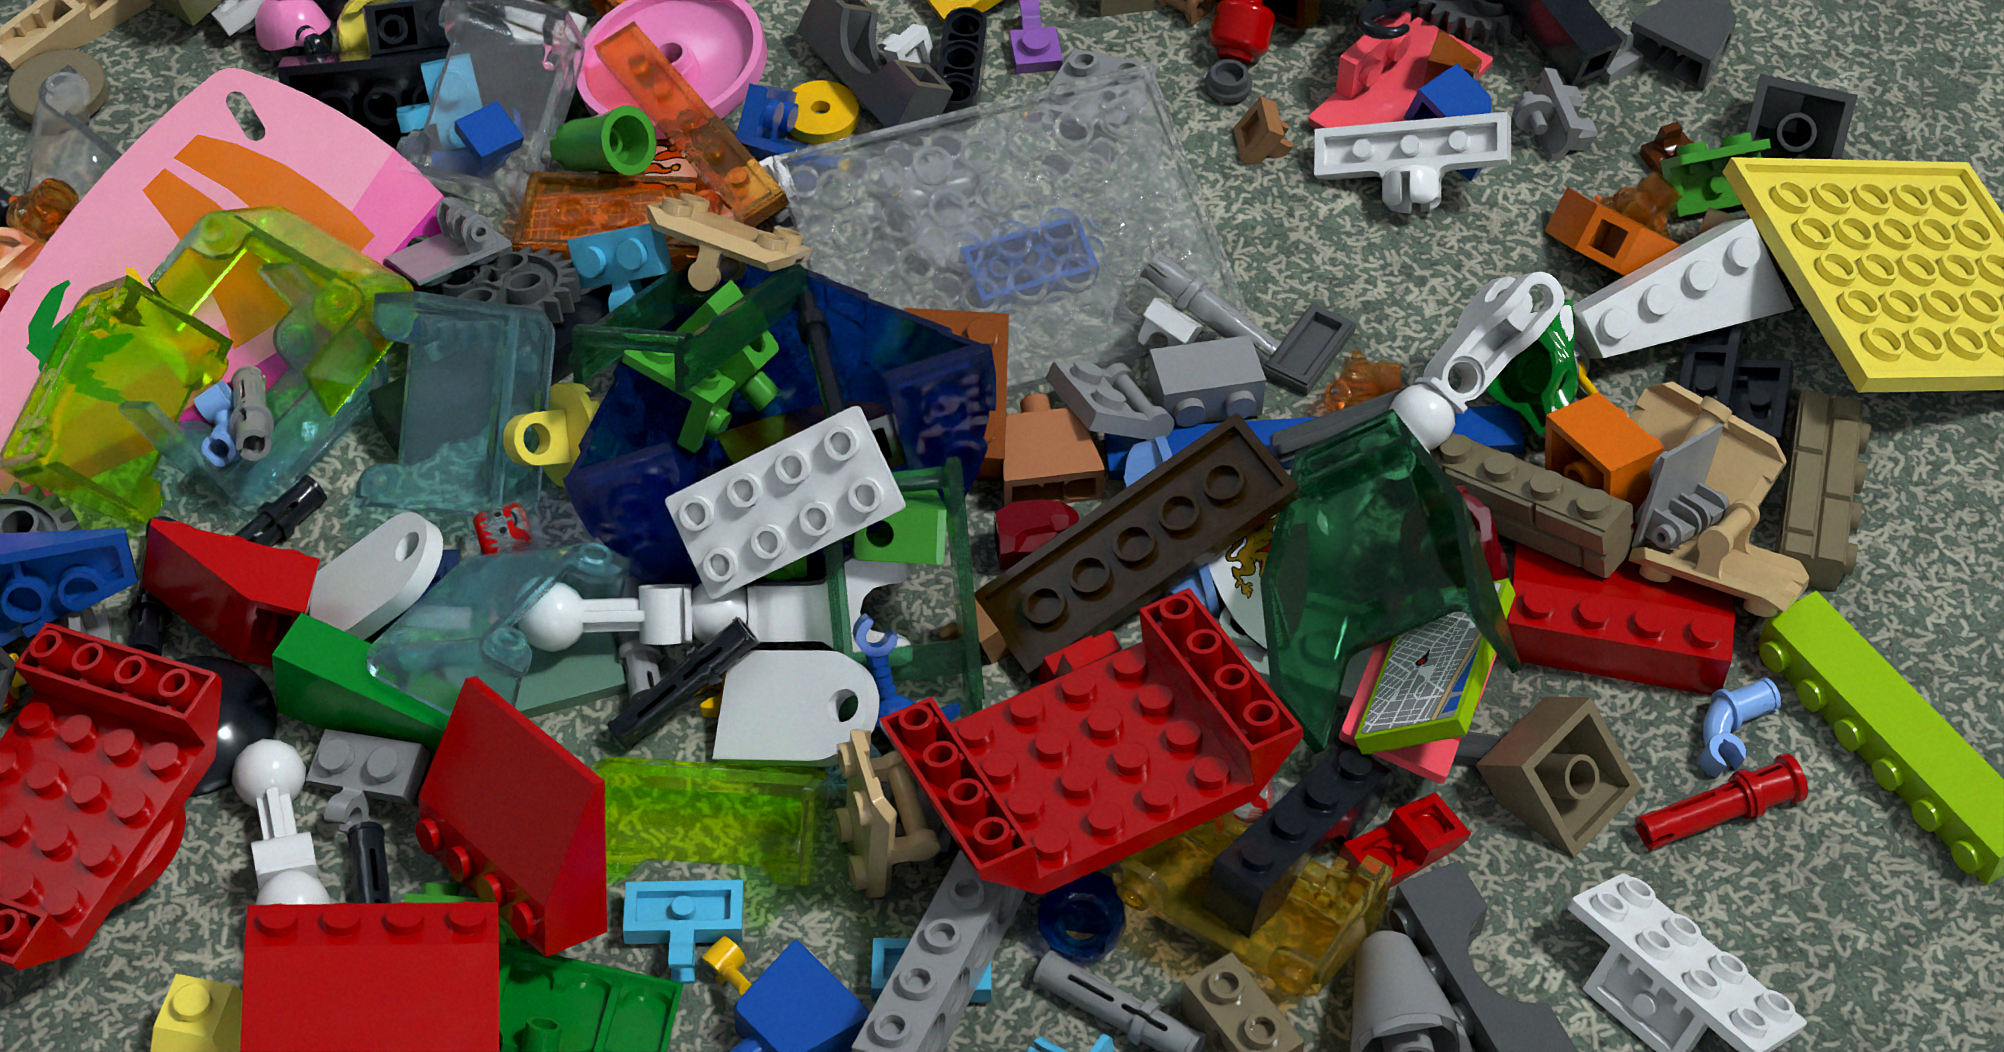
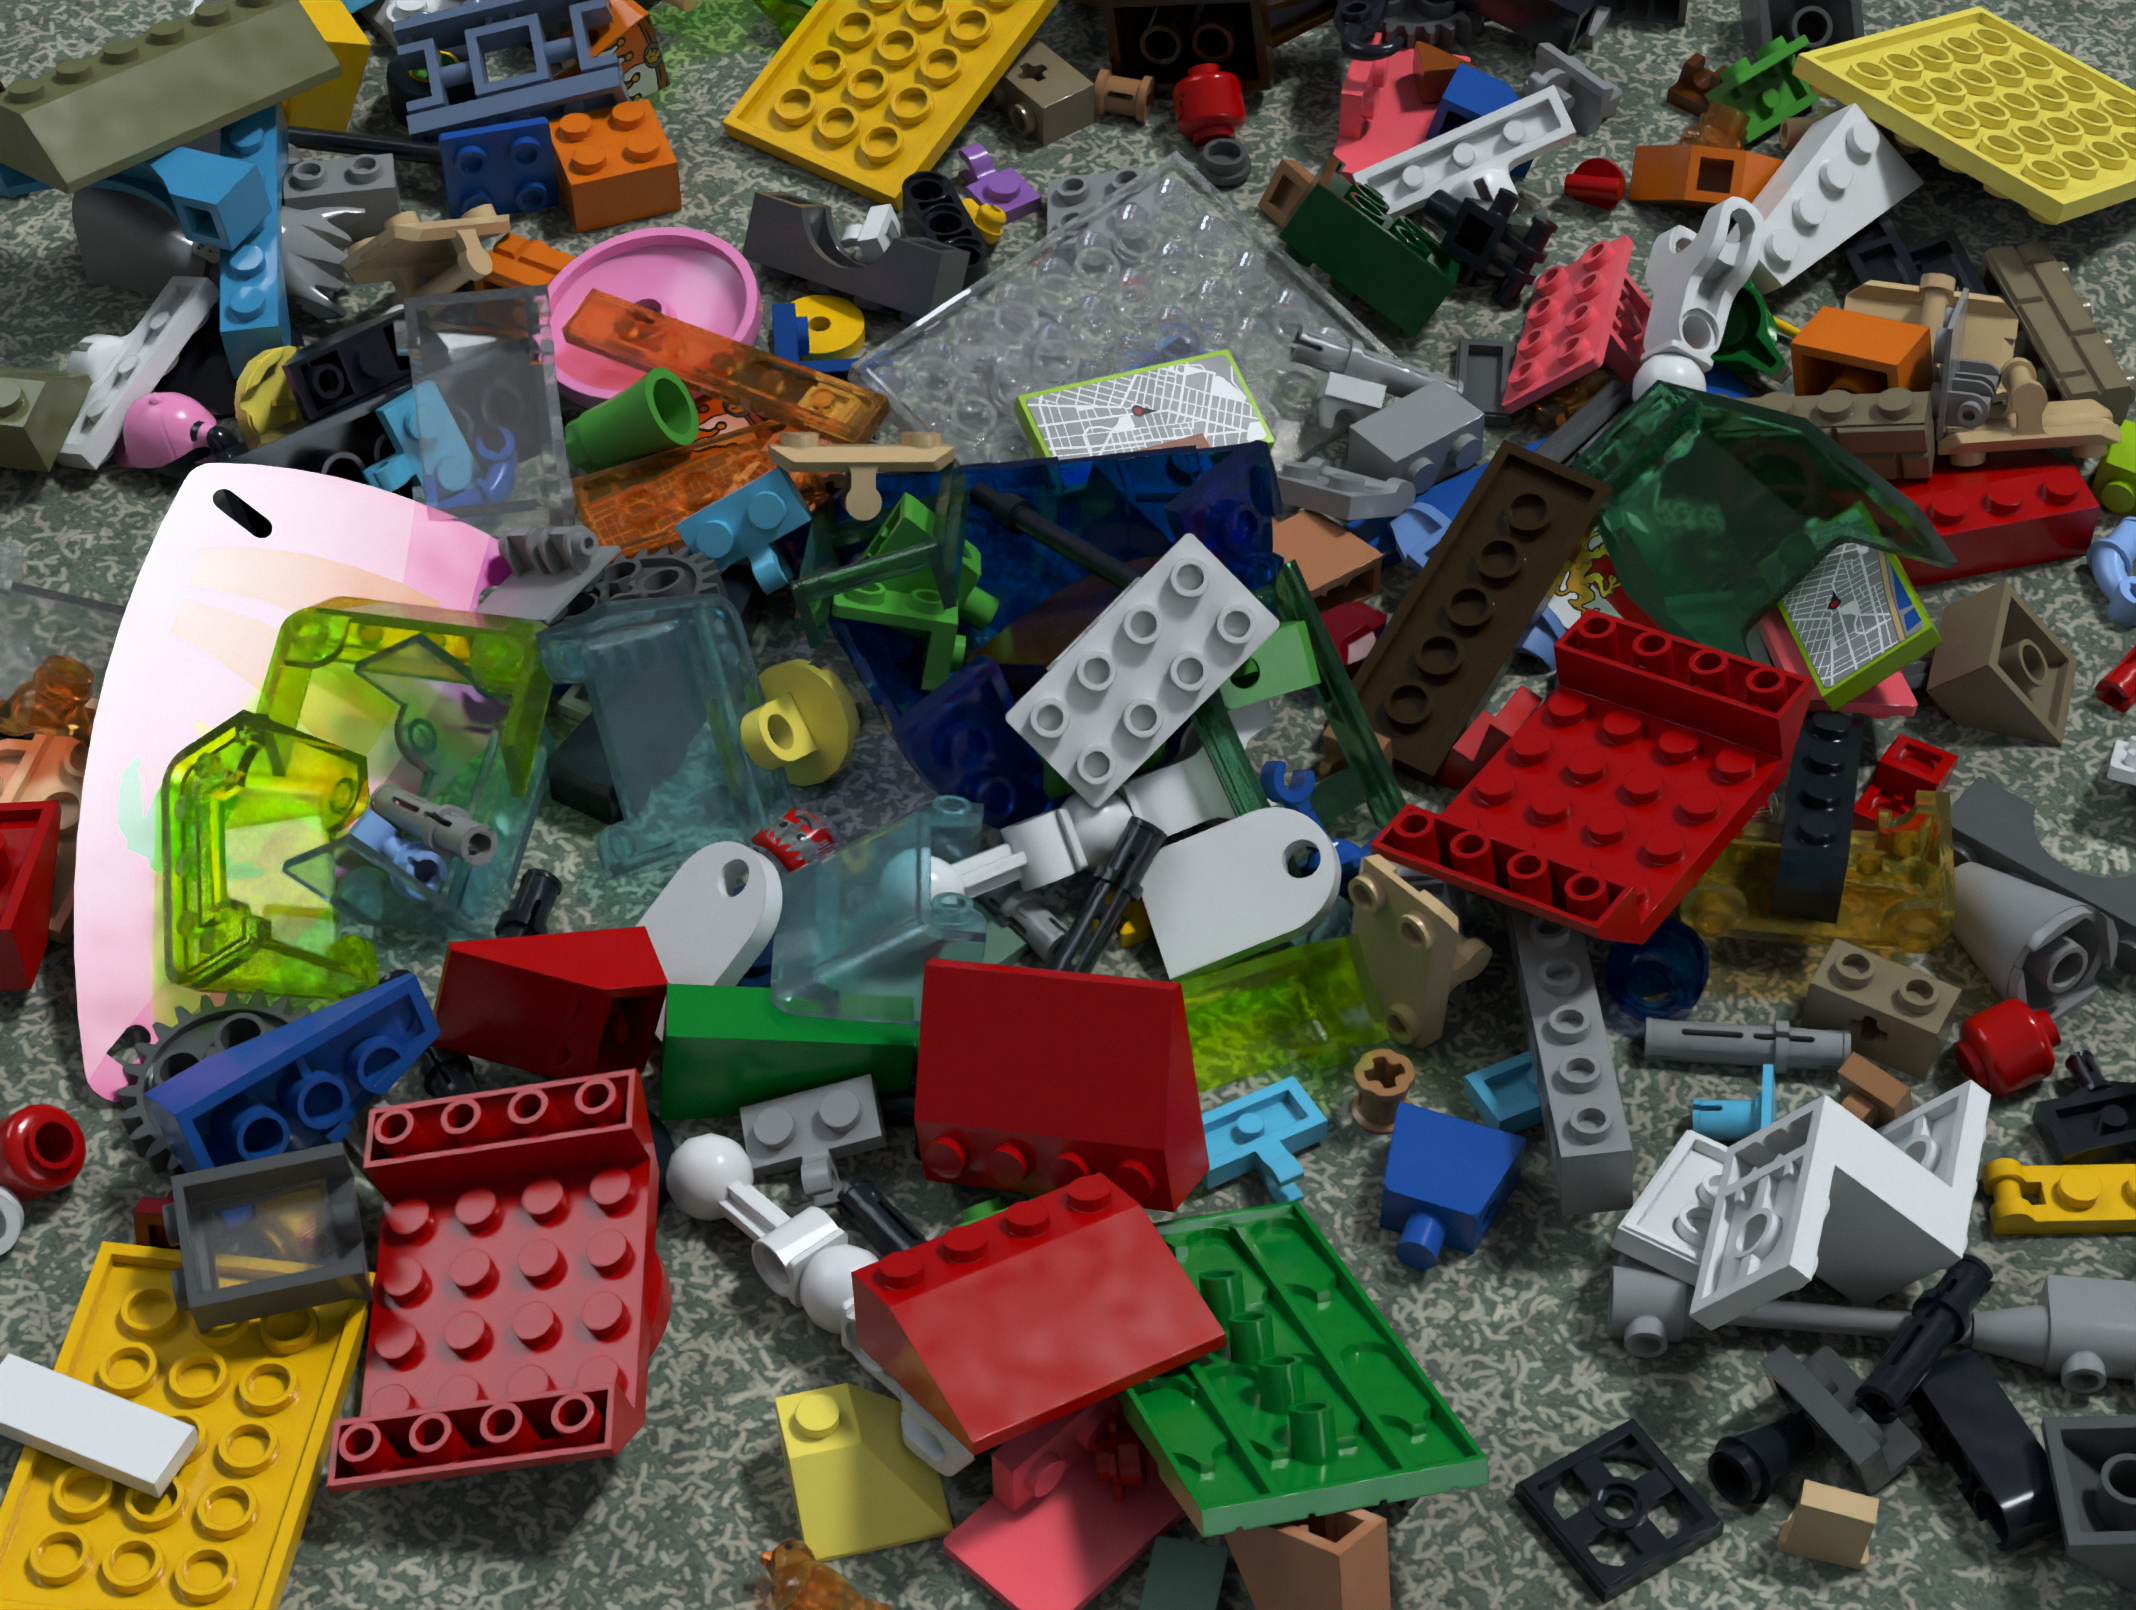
camera: 25 degrees left, 5 degrees down
blue tile [454,101,524,167] -> none
yellow hand [701,936,752,996] -> none
none -> yellow arm [961,198,1006,245]
none -> tile [1013,349,1275,503]
none -> dark green wedge [1278,153,1461,338]
none -> medium nougat bush [1351,1049,1415,1134]
none -> black piece [1423,187,1559,309]
none -> coral bracket [1502,234,1652,414]
none -> red plate [1564,157,1626,210]

